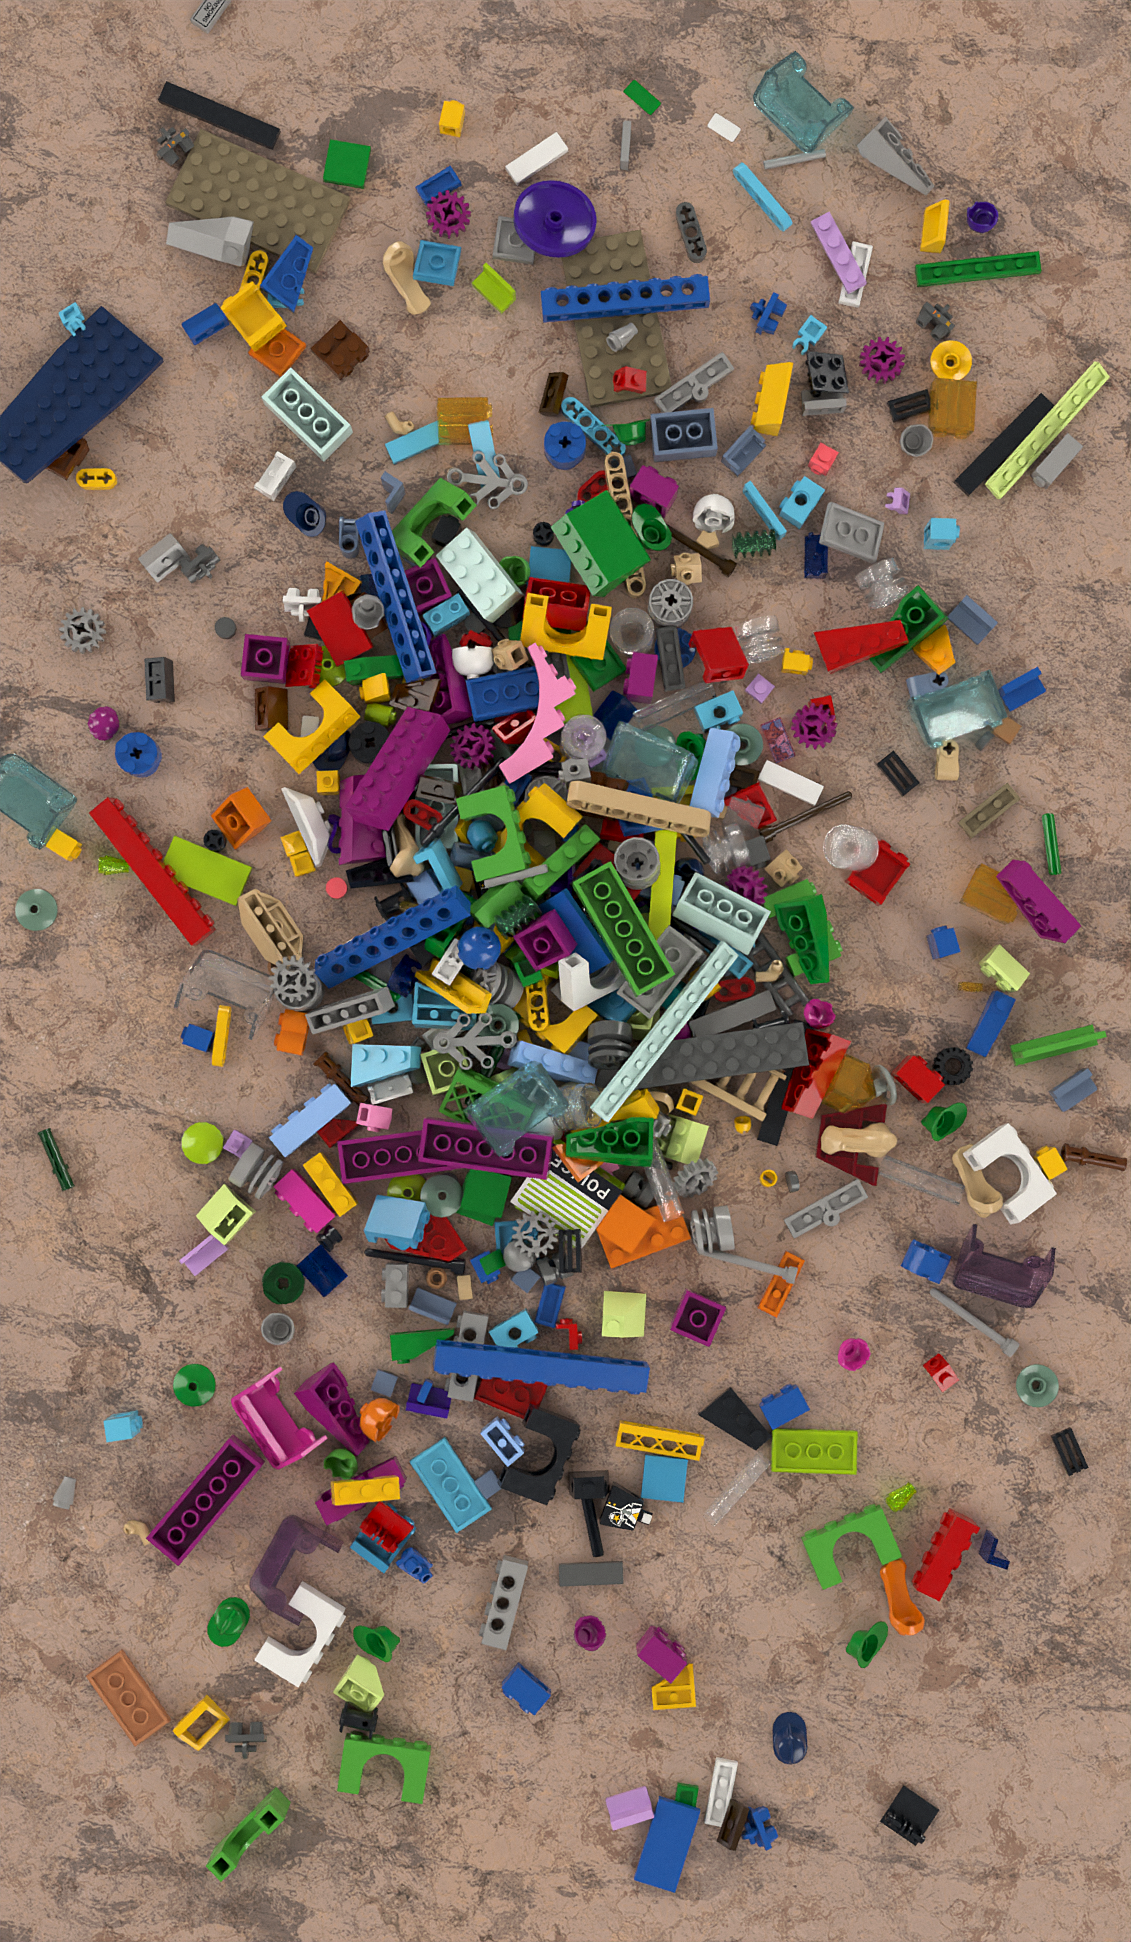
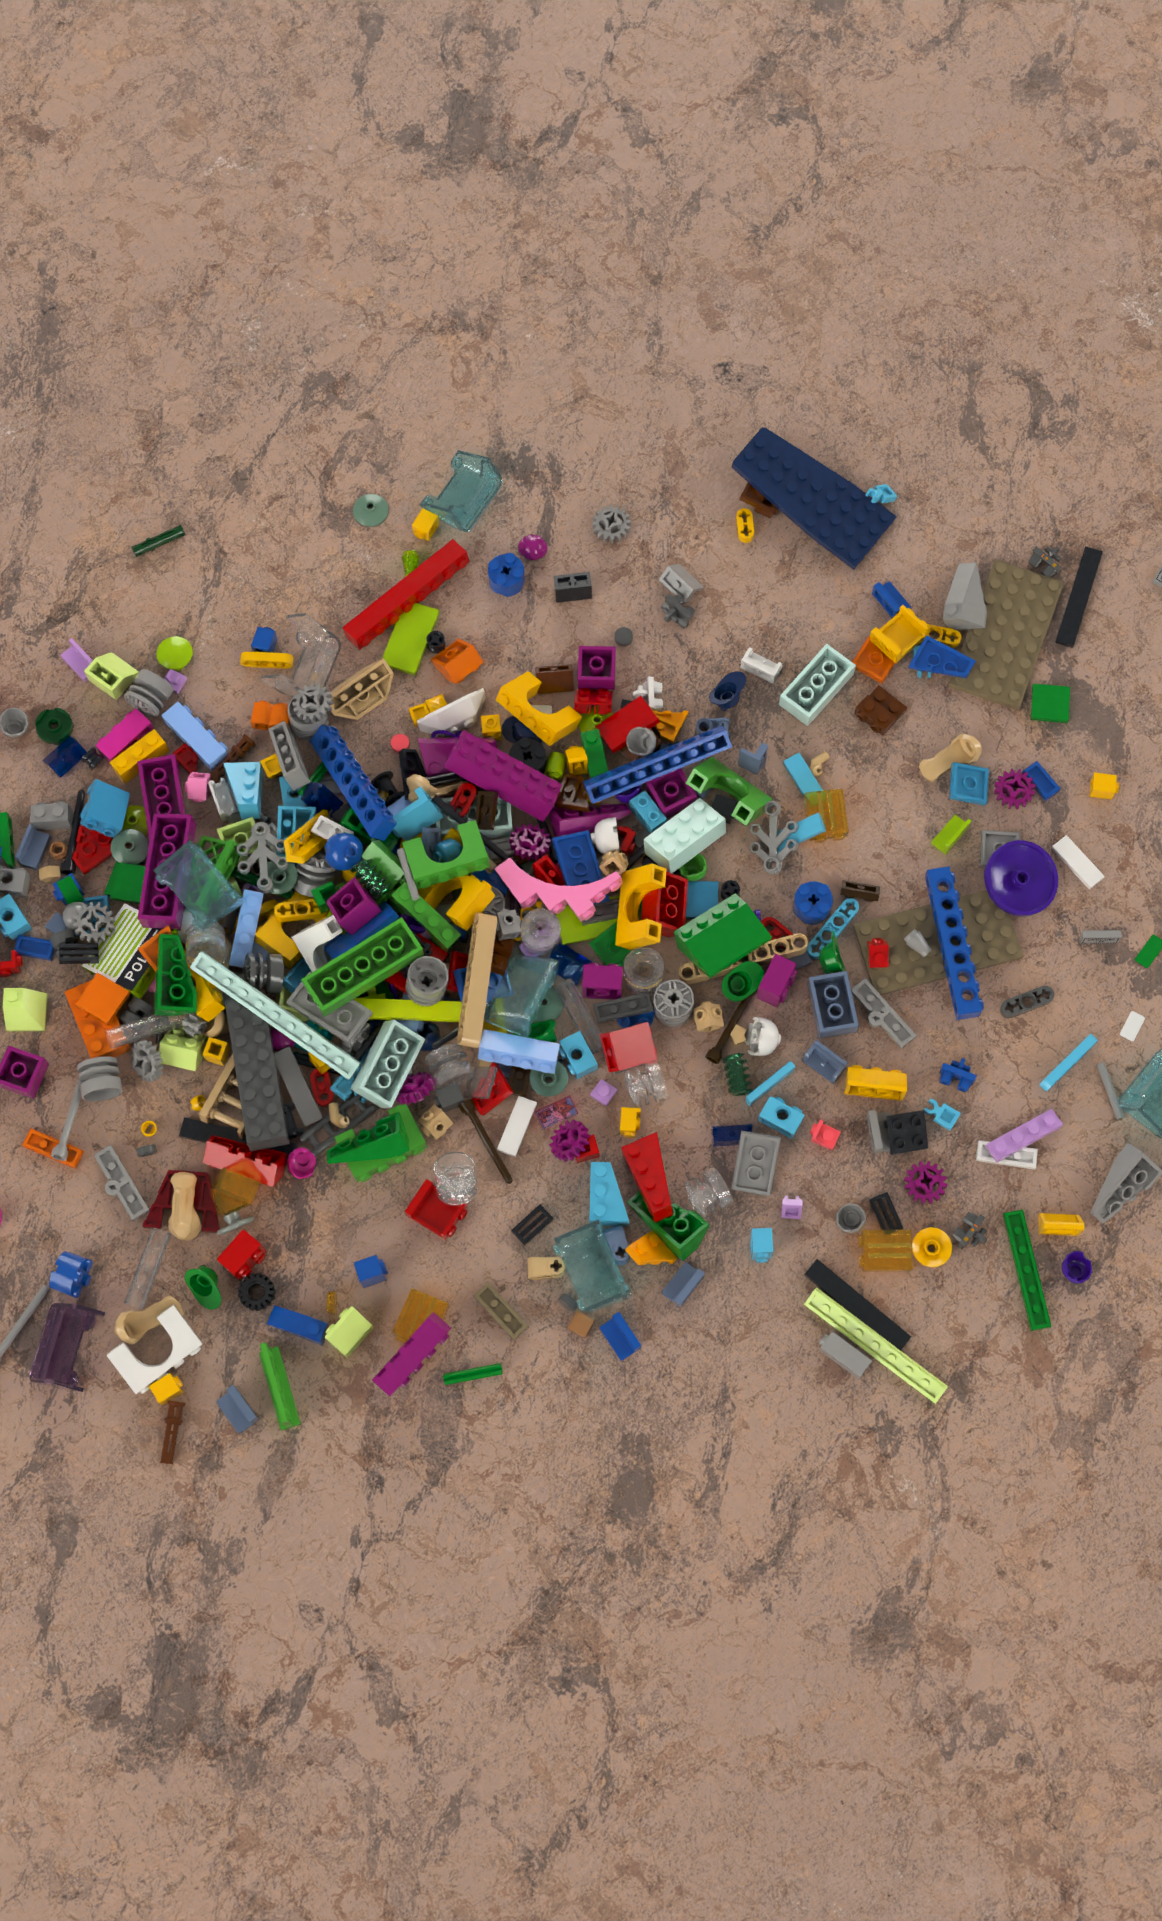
camera: 90 degrees right, 15 degrees down
none -> medium azure wedge [589,1162,629,1226]

